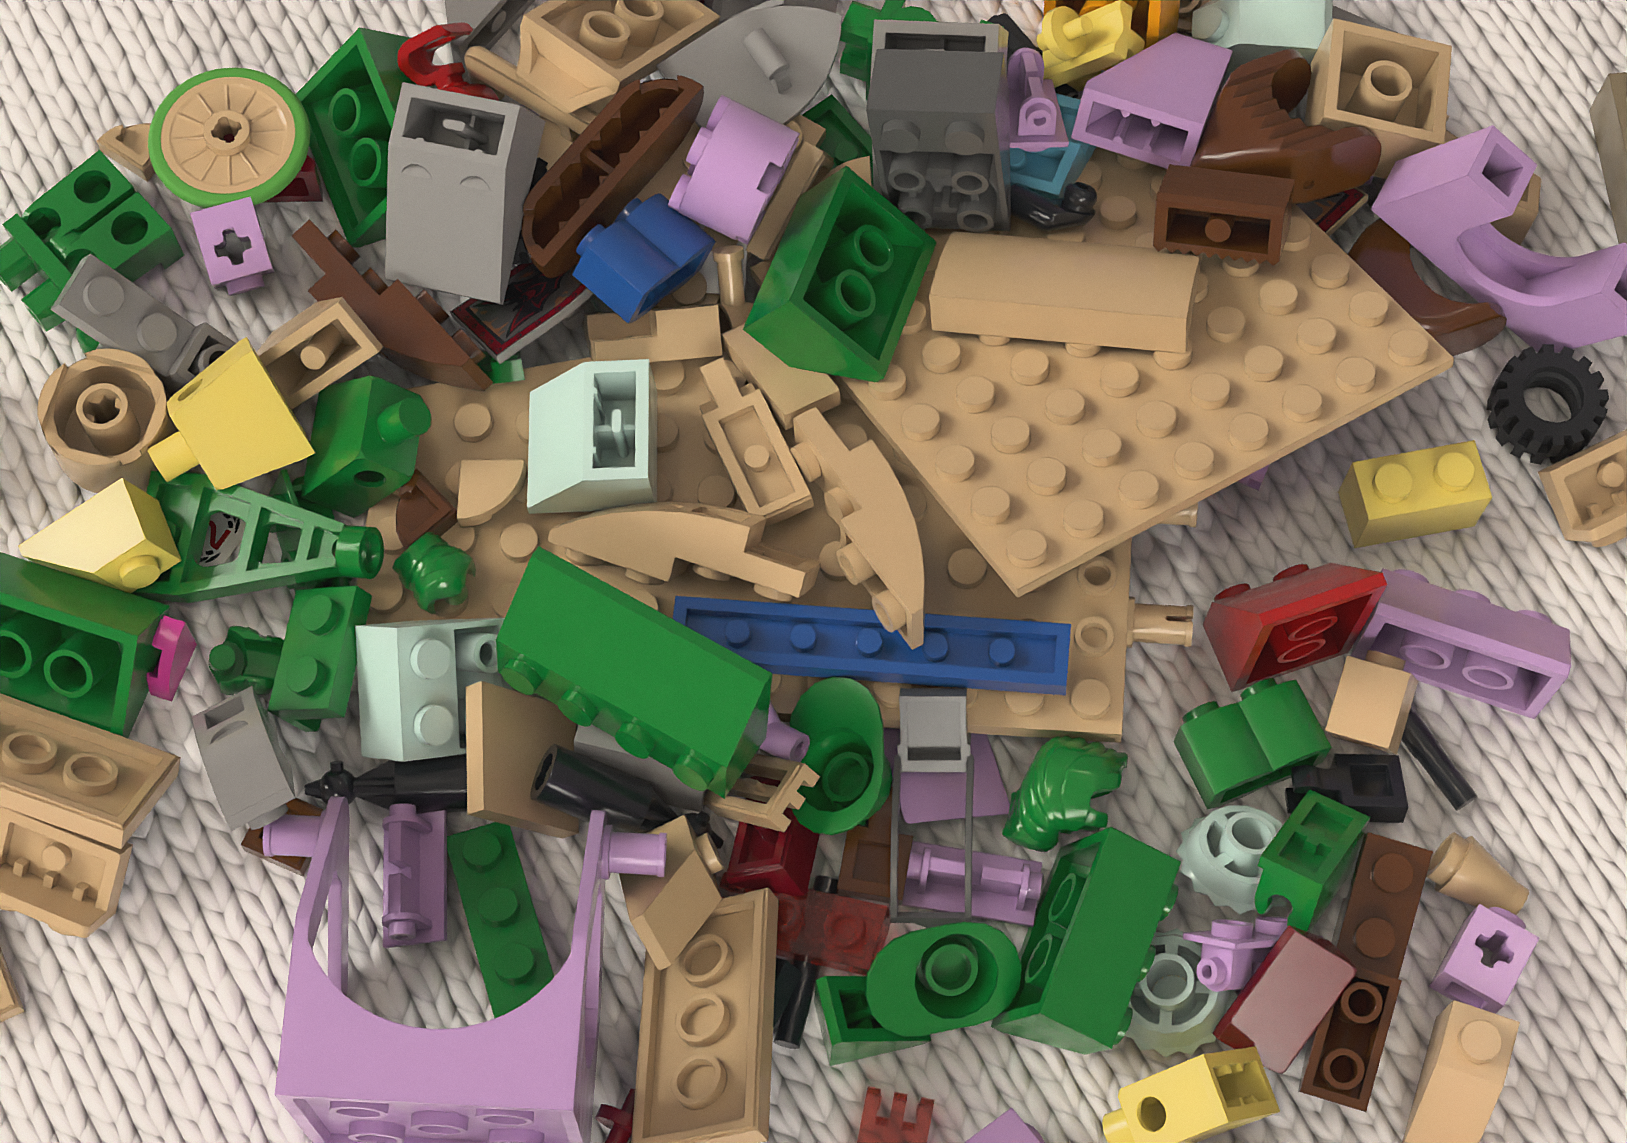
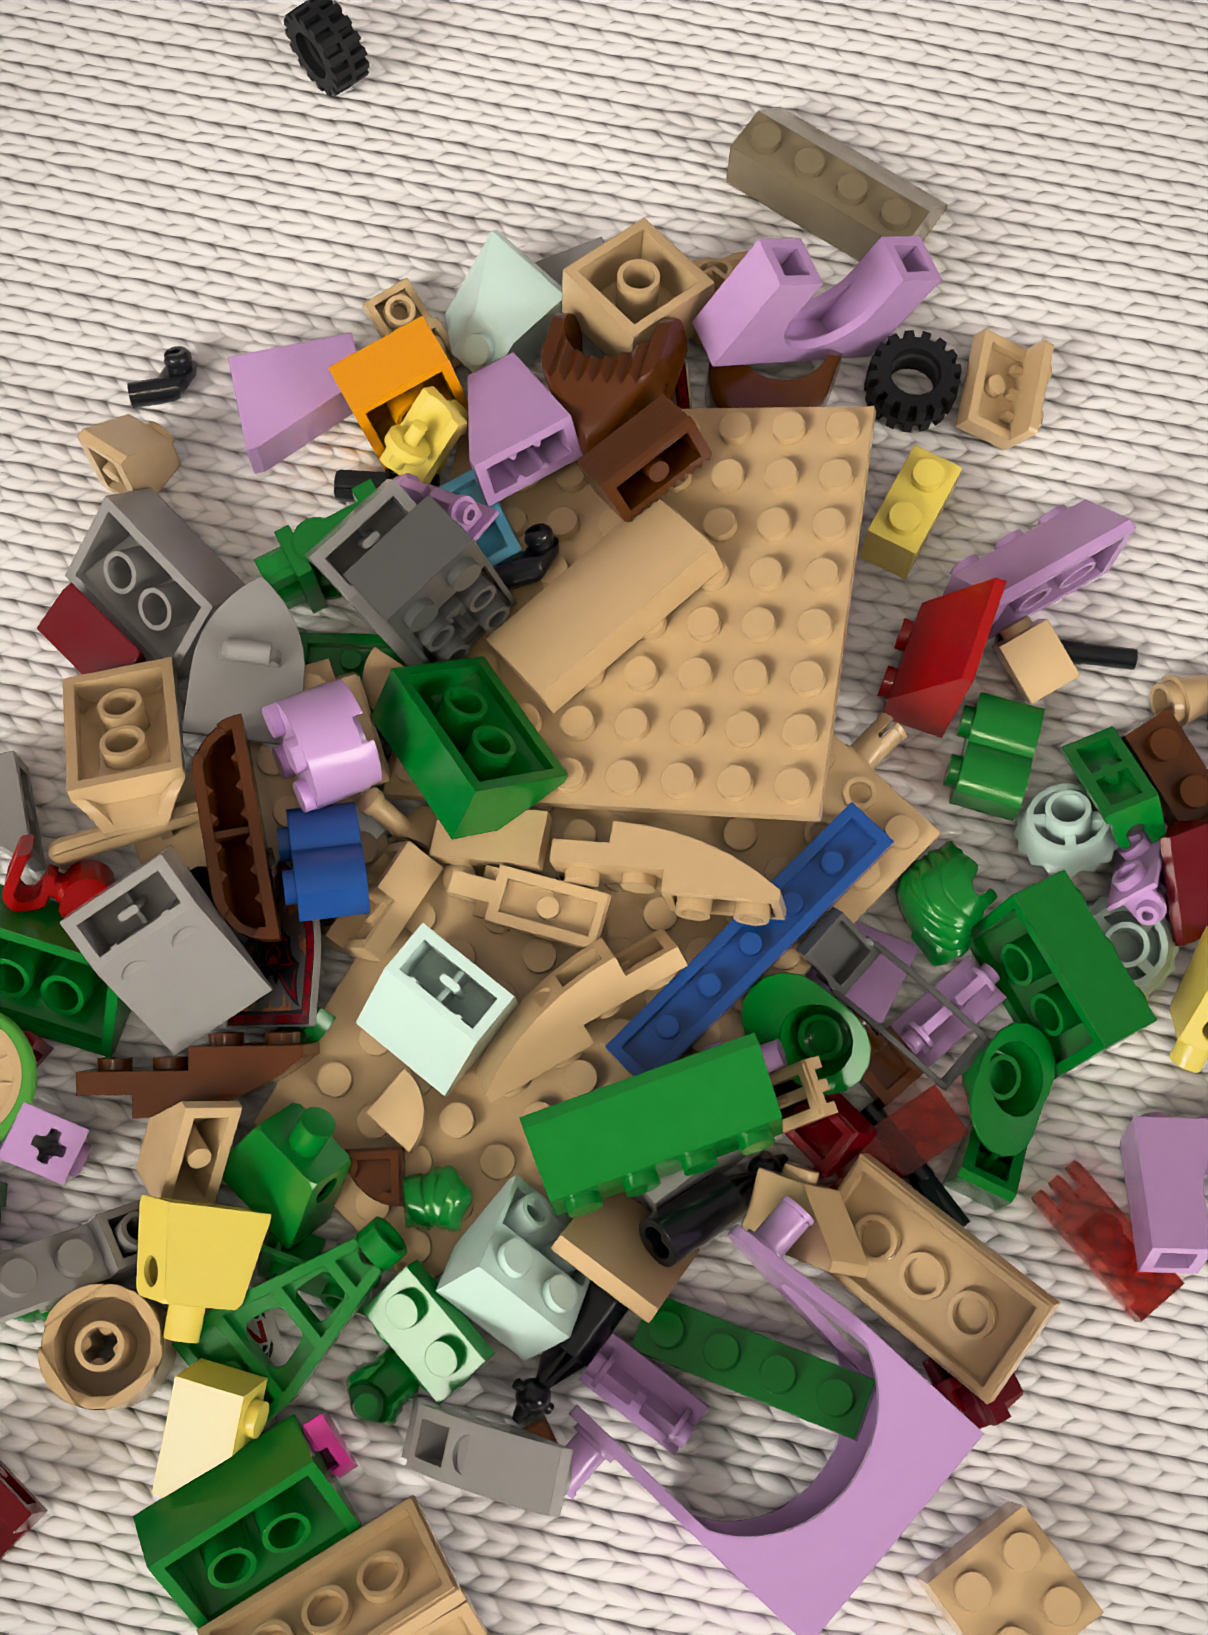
camera: 50 degrees left, 5 degrees up
black plate [1284,753,1408,823] -> none

